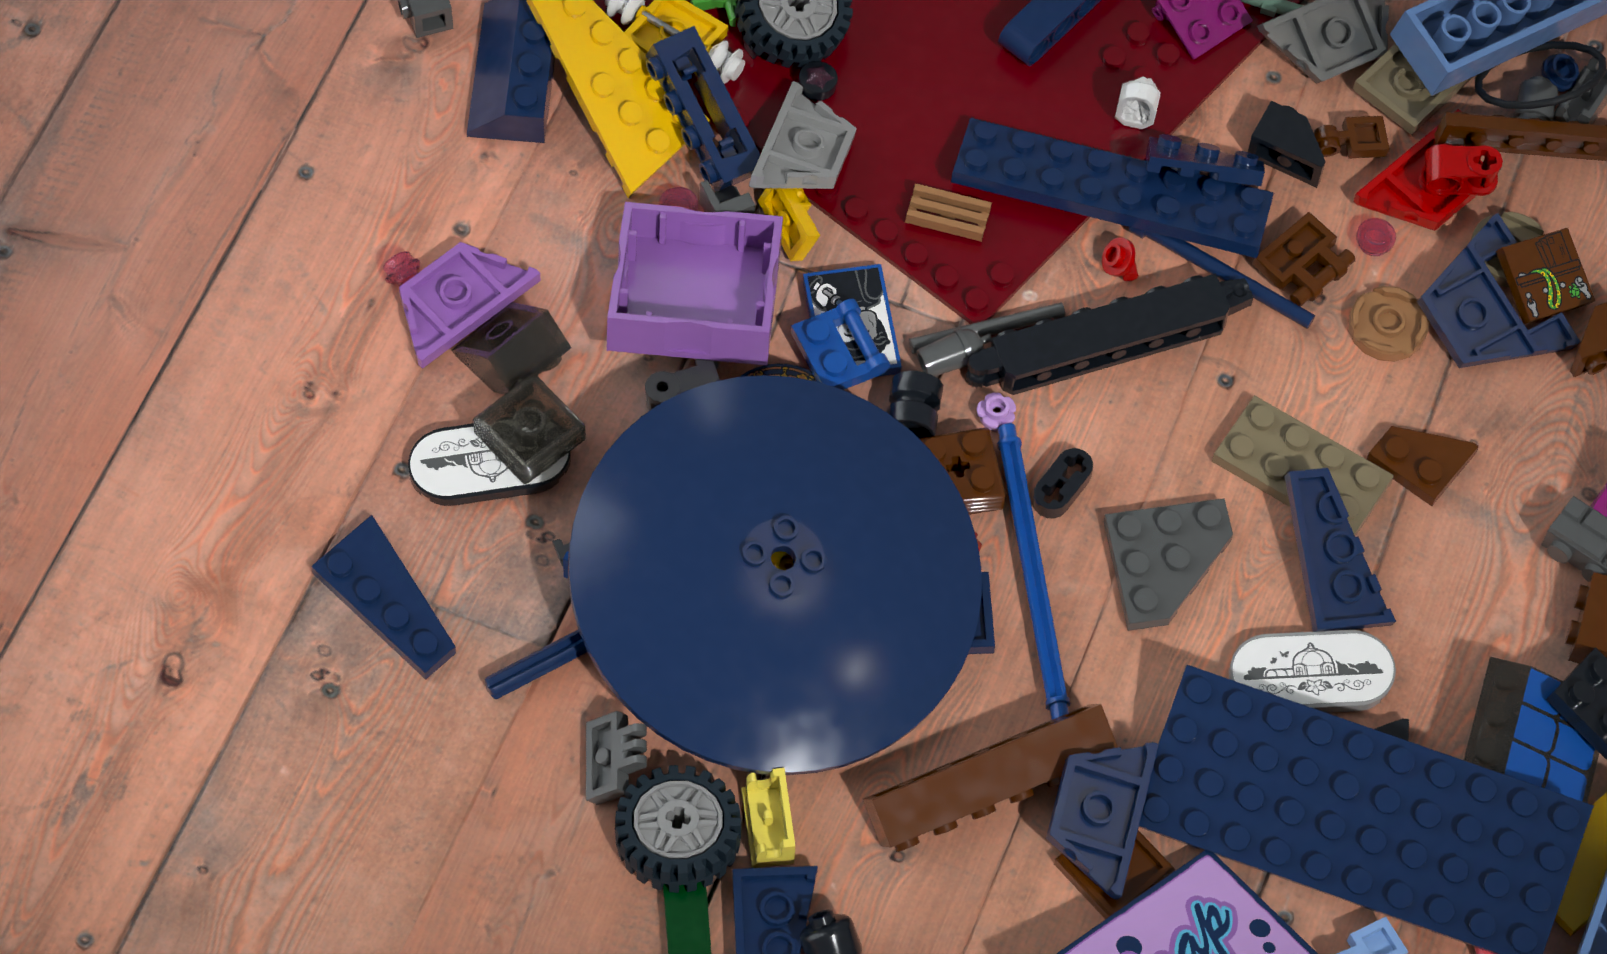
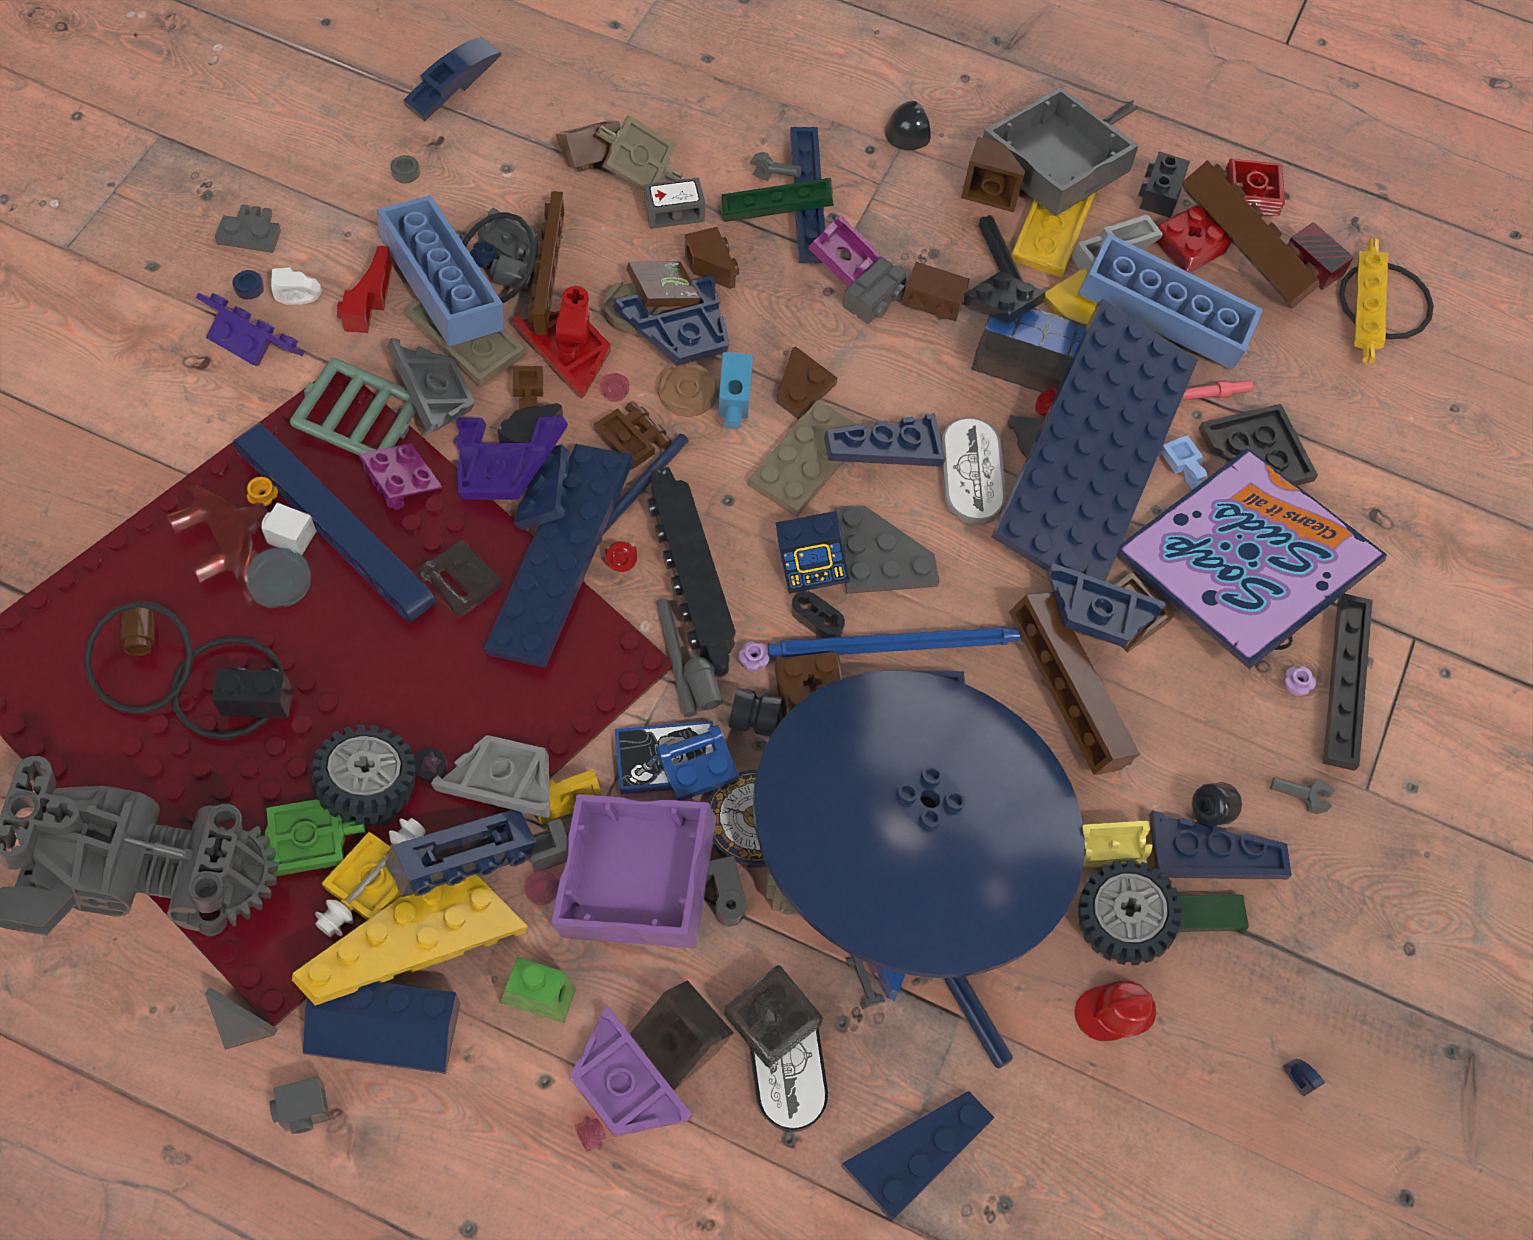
camera: 90 degrees left, 0 degrees up
dark grey hinge [586,711,647,805] -> none
medium nougat tile [905,184,992,242] -> none
white rock [1115,77,1161,129] -> none
none -> clear smoke plate [417,539,503,617]
none -> dark purple wing [457,417,568,500]
none -> bright green torso [500,958,576,1023]
none -> dark azure torso [718,352,753,429]
none -> slope [776,511,850,594]
none -> red piece [1074,981,1156,1042]

